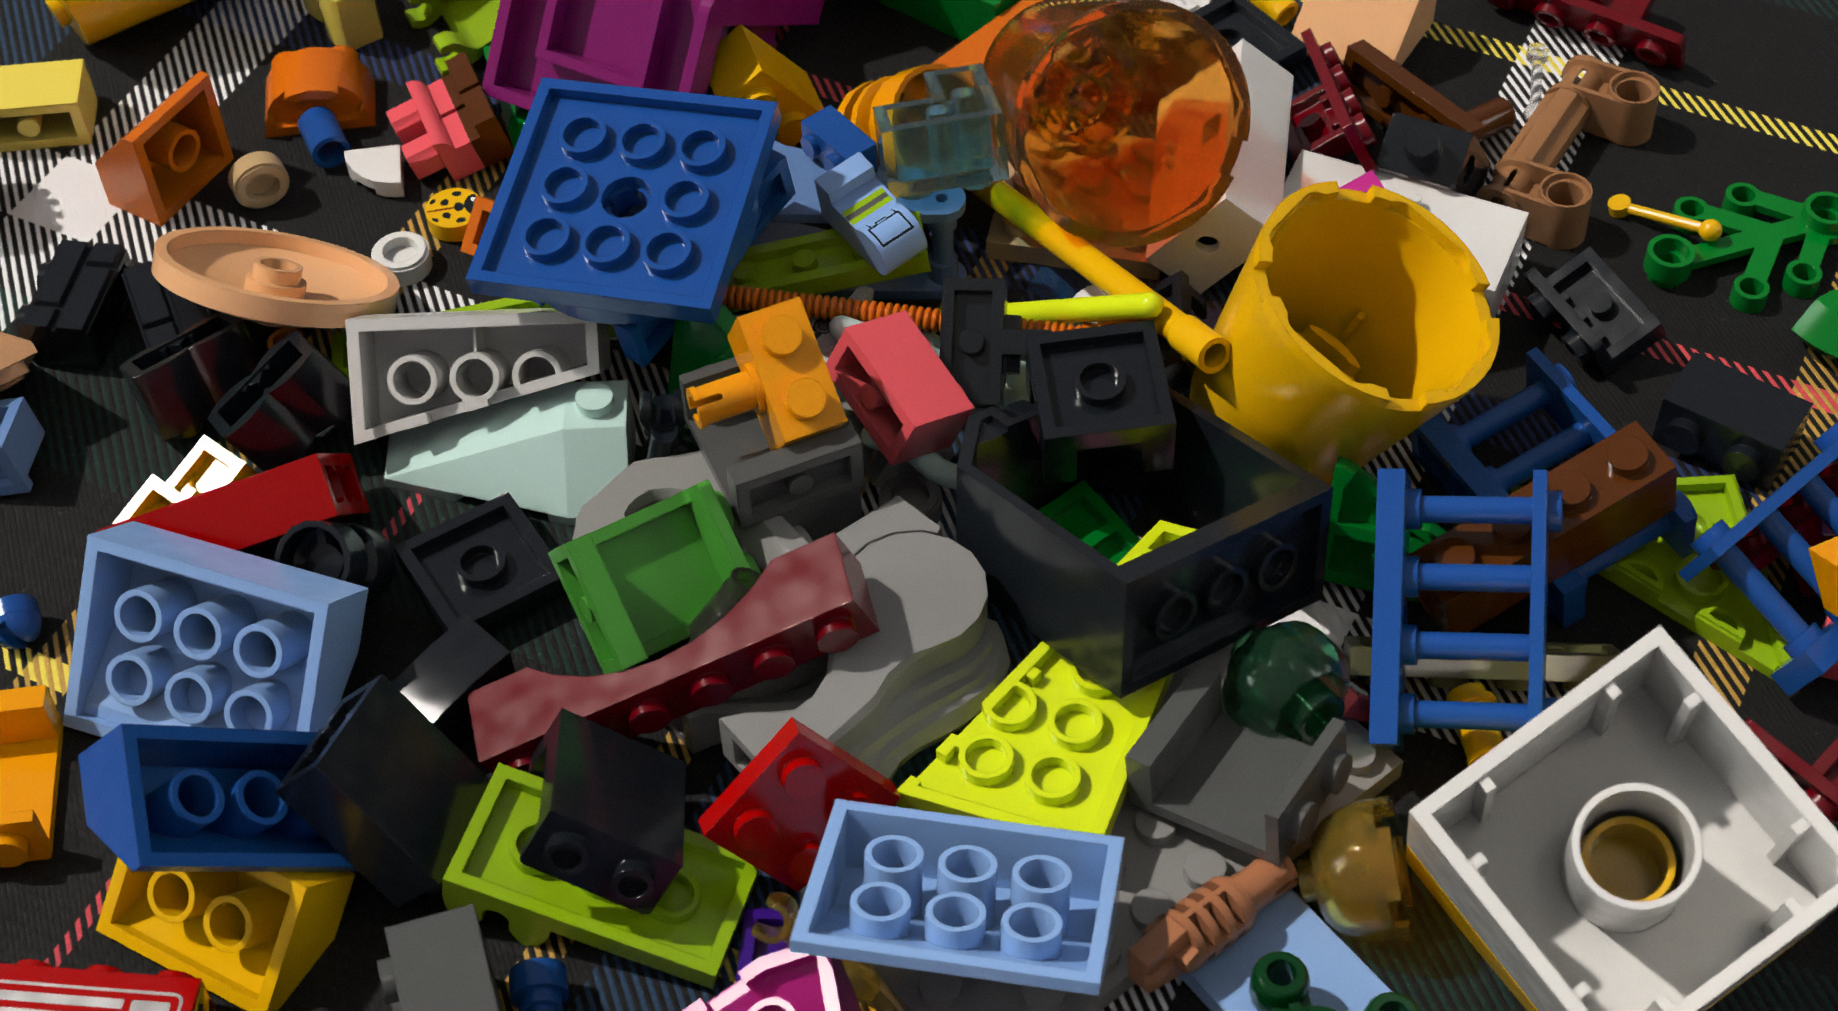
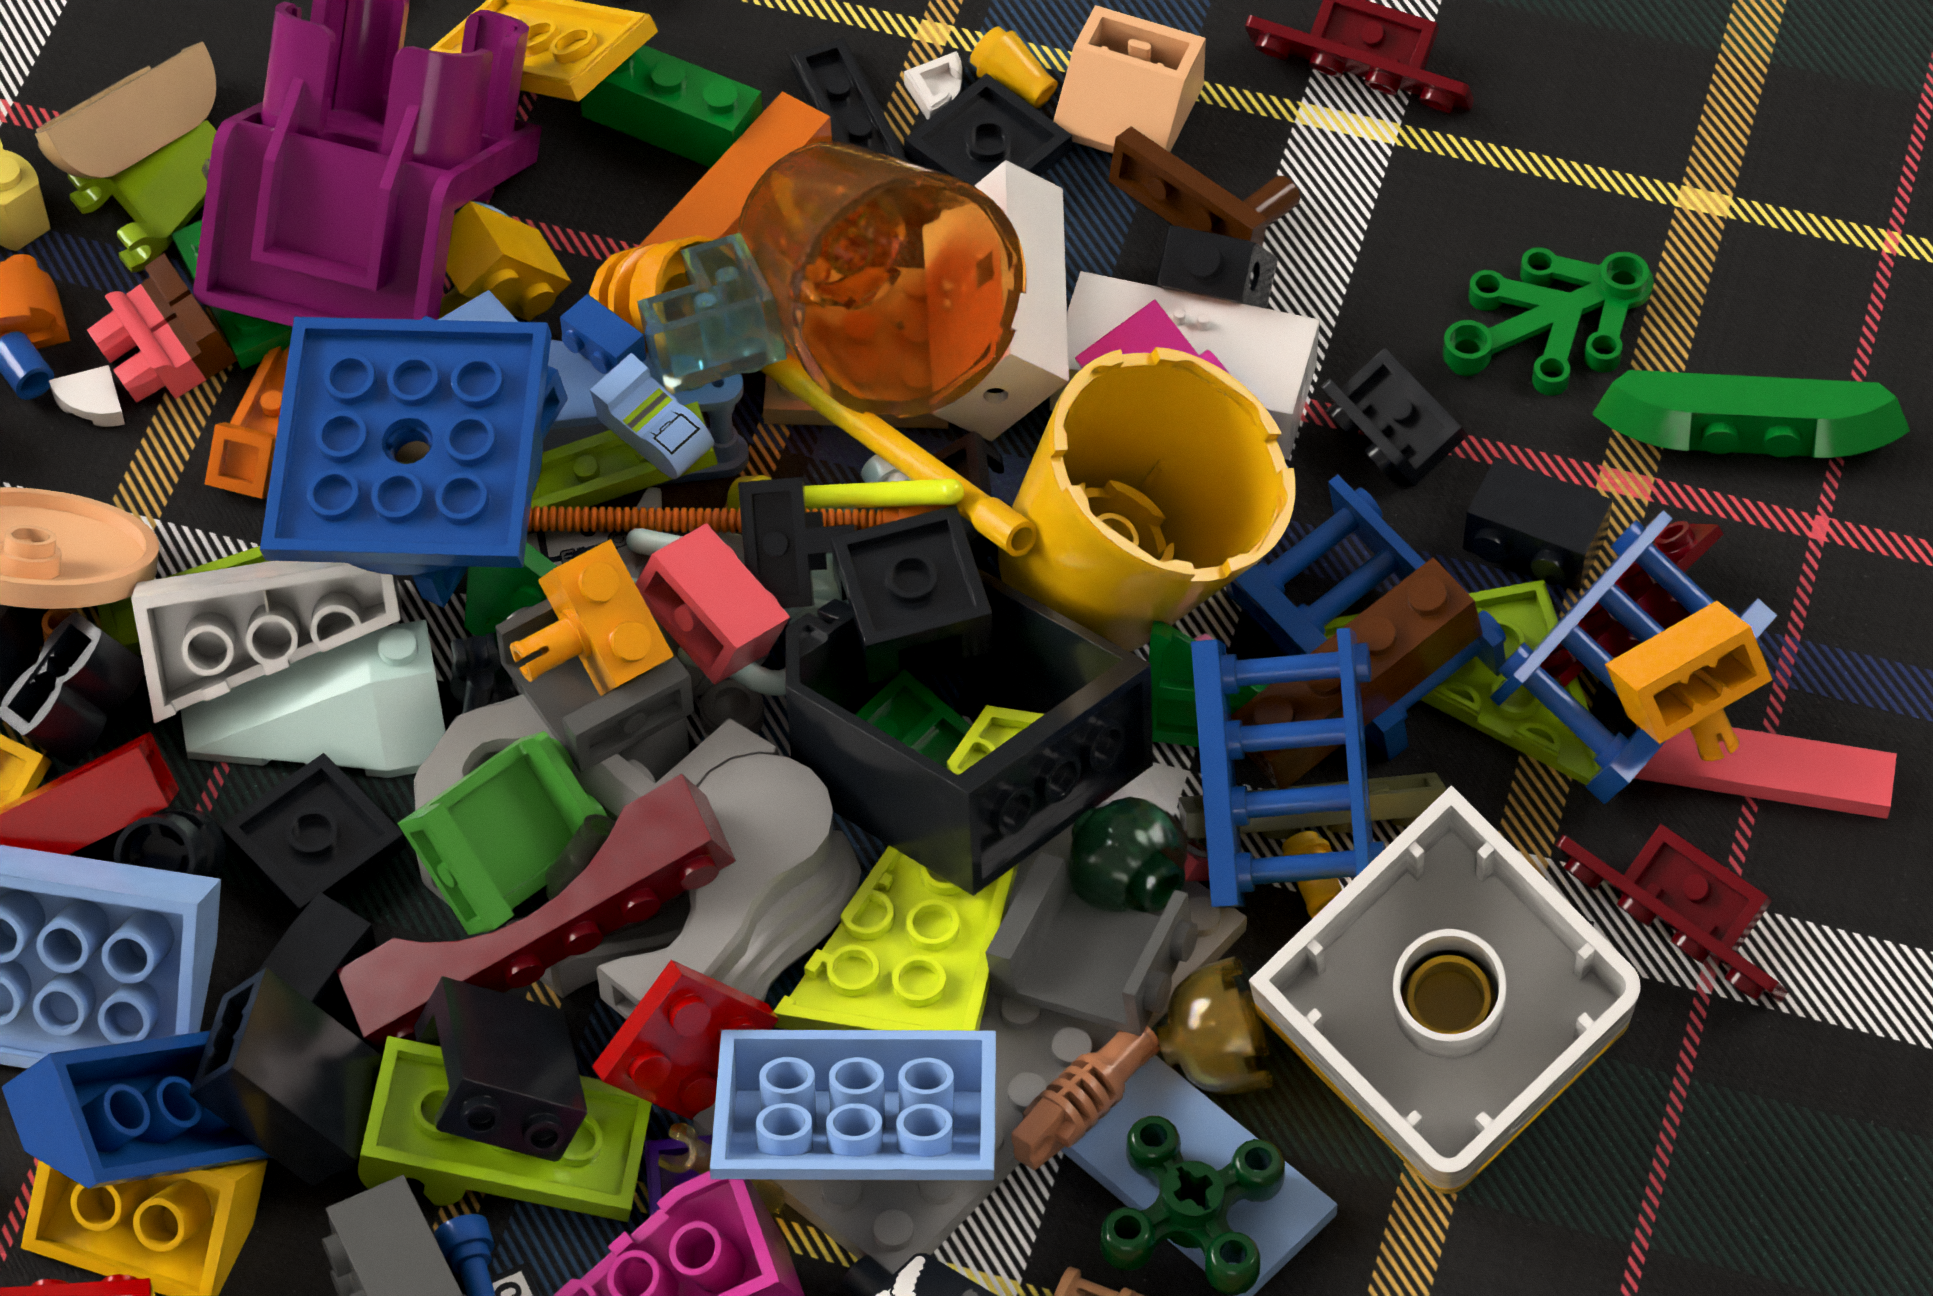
camera: 10 degrees left, 5 degrees up
white tile [371,231,433,287] -> none
yellow tile [425,188,478,242] -> none
dark red bracket [1288,28,1378,173] -> none
medium nougat piece [1474,54,1661,250] -> none
clear hinge [1524,42,1550,121] -> none
yellow hinge [1607,194,1723,242] -> none

